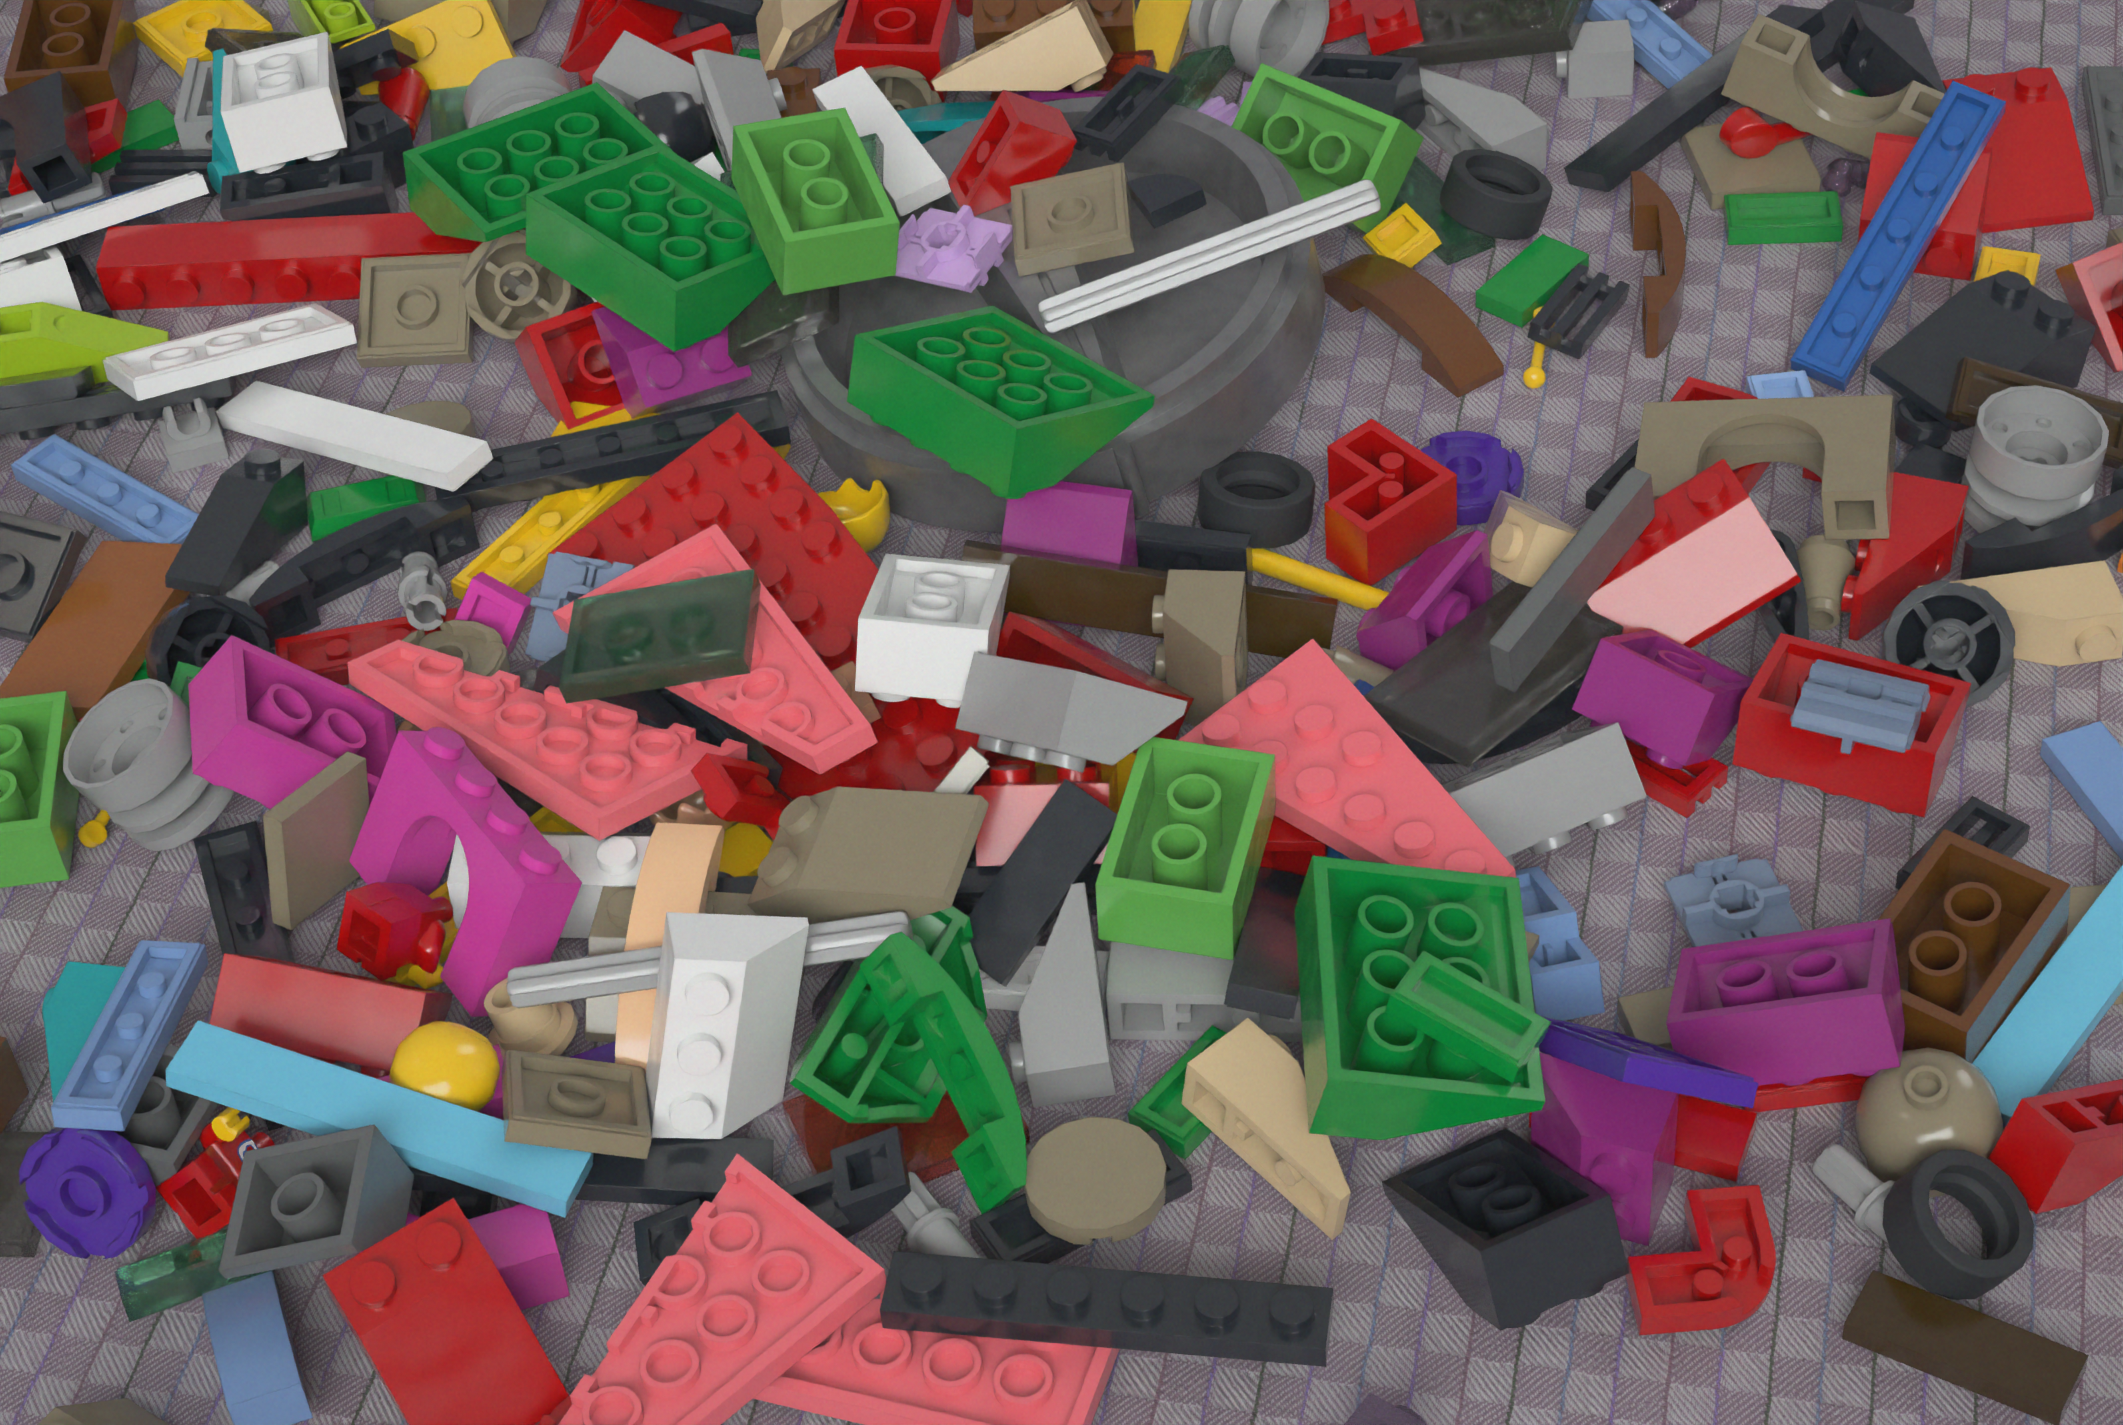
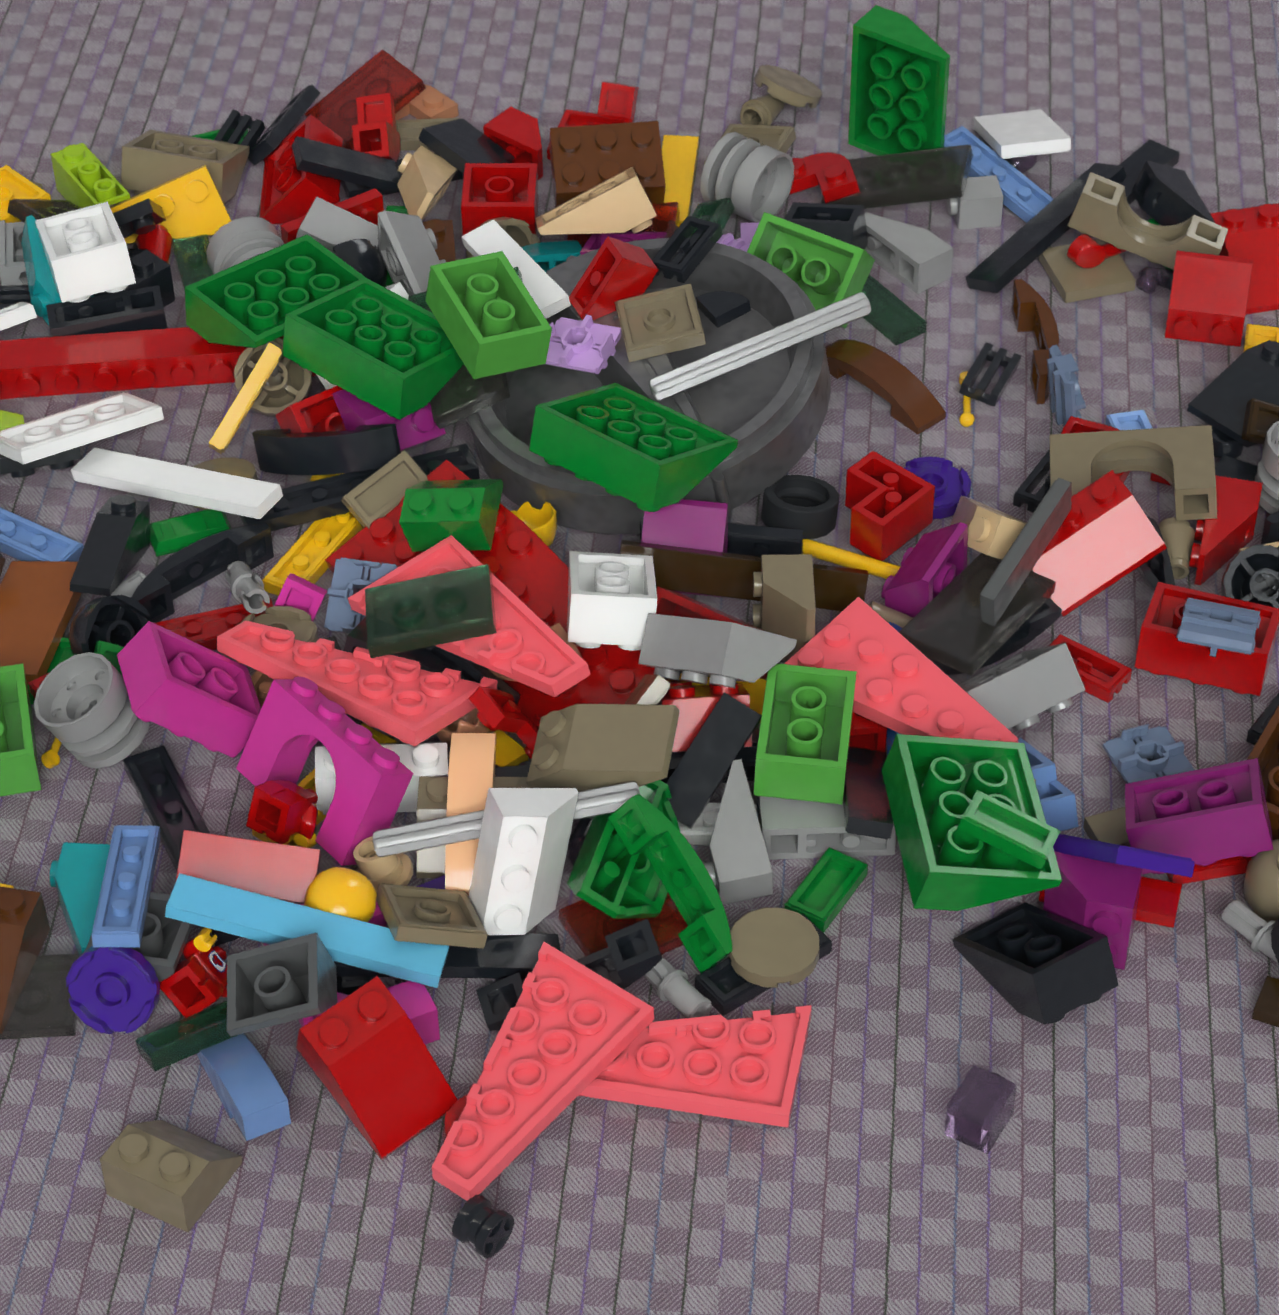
camera: 10 degrees left, 0 degrees up
light grey tile [158,398,229,474] -> none
dark tan tile [263,751,369,930] -> none
dark tan tile [357,253,474,368] -> none
black plate [880,1251,1334,1367] -> none
tan slope [1181,1018,1351,1240] -> none
yellow tile [1362,203,1442,268] -> none
black tyre [1439,149,1553,240] -> none
green tile [1475,234,1589,328] -> none
magenta slope [1572,629,1753,769] -> none
red plate [1626,1185,1776,1336] -> none
green tile [1723,191,1843,245] -> none
blue tile [1790,81,2006,392] -> none
none -> yellow tile [209,342,282,454]
none -> black slope [252,424,401,475]
none -> dark tan tile [341,450,428,529]
none -> green slope [399,479,503,552]
none -> sand blue piece [1047,344,1086,427]

